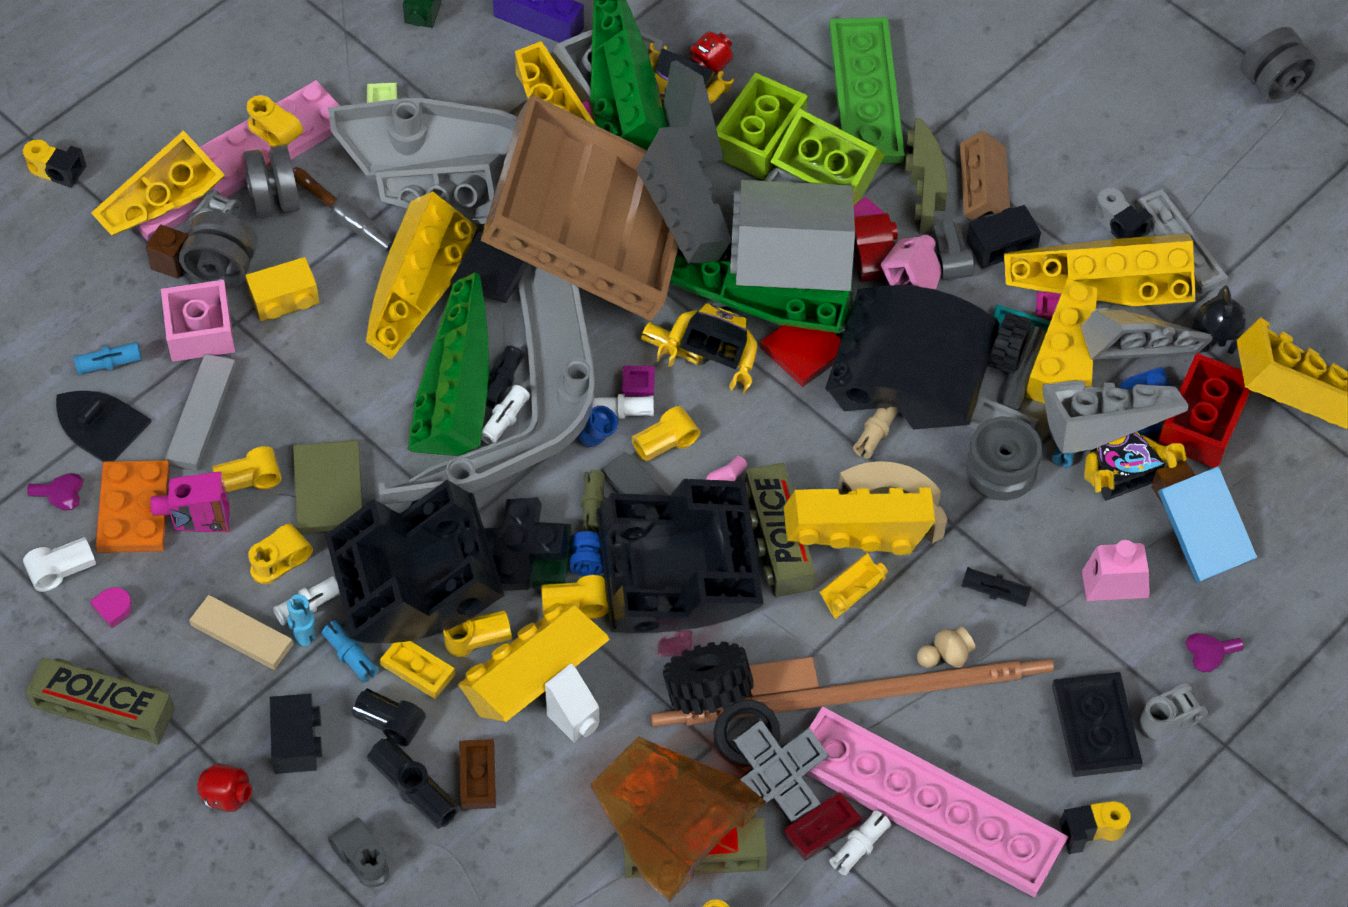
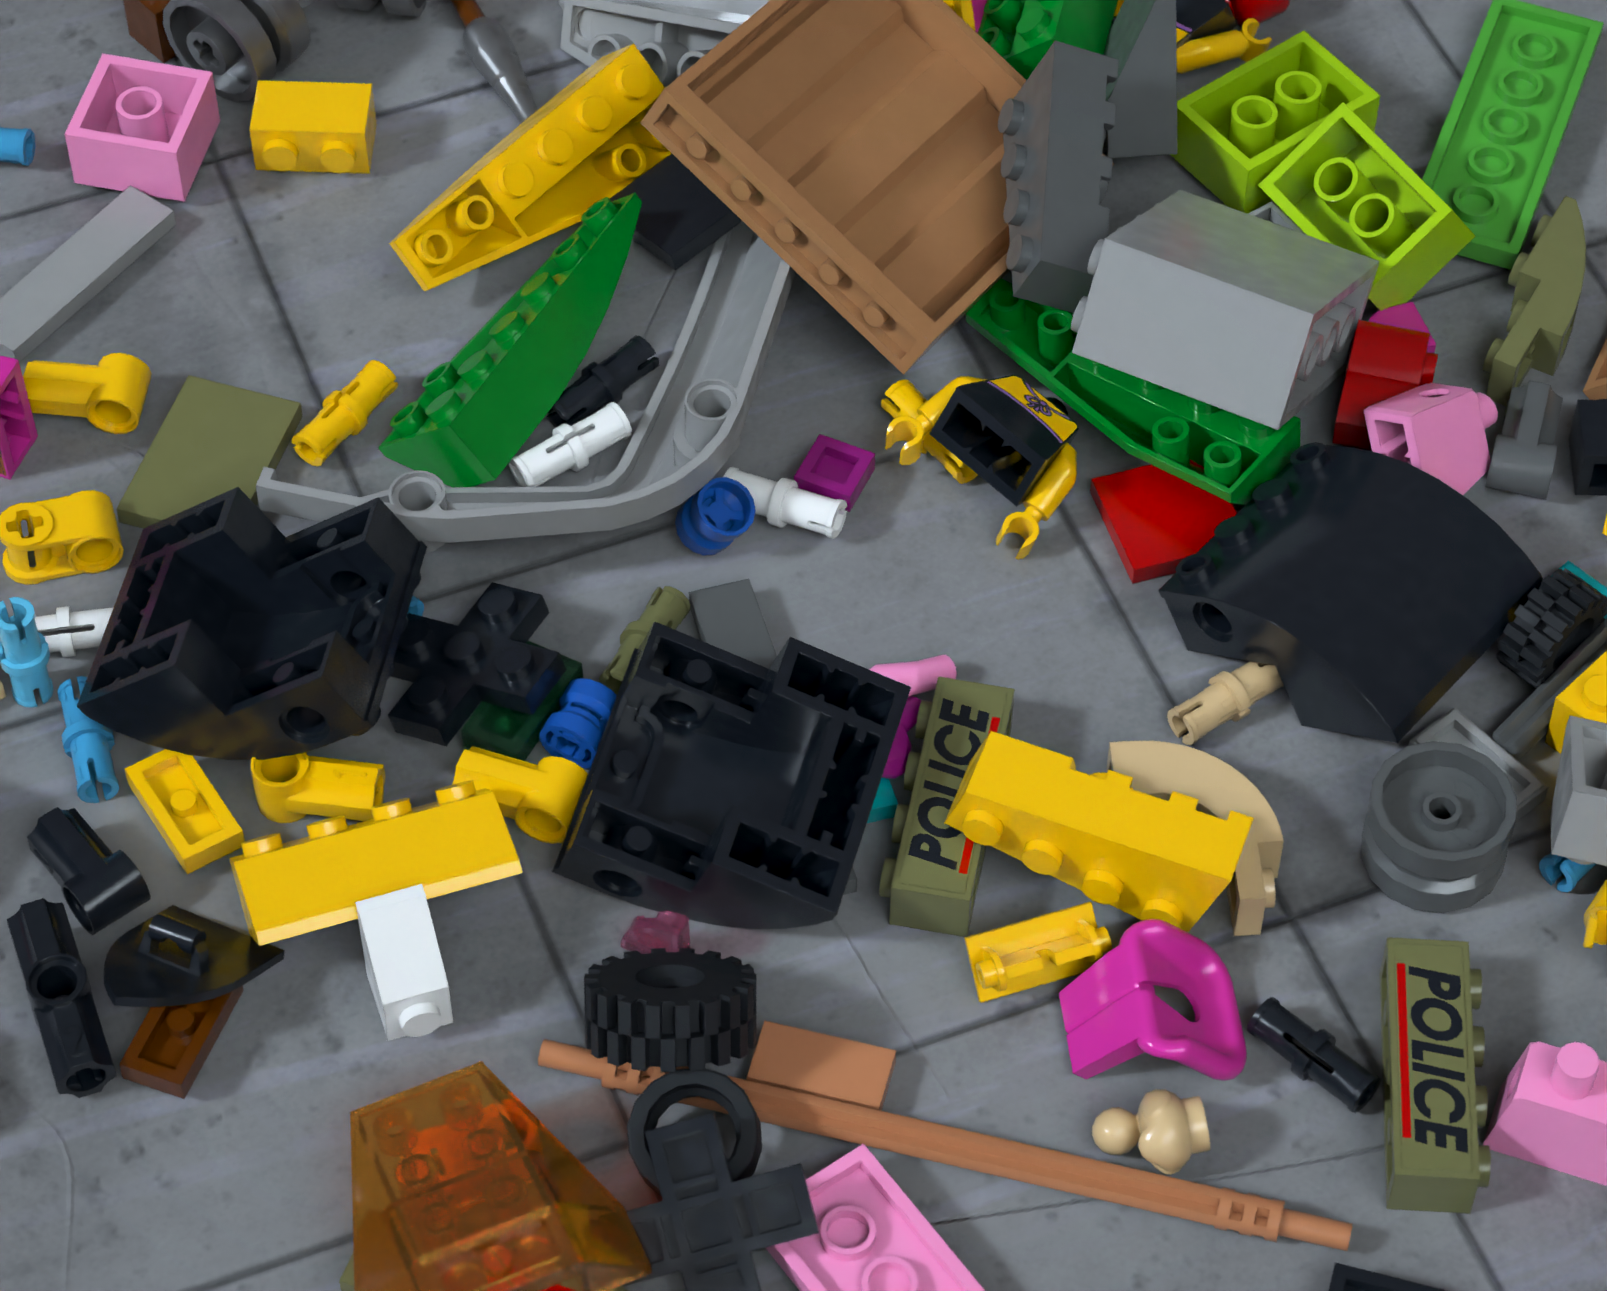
camera: 25 degrees right, 5 degrees down
yellow piece [632,406,701,462] -> none
none -> black shield [103,905,285,1007]
none -> yellow pin [291,360,398,466]
none -> dark pink piece [1059,919,1247,1081]
none -> olive brick [1379,937,1491,1214]

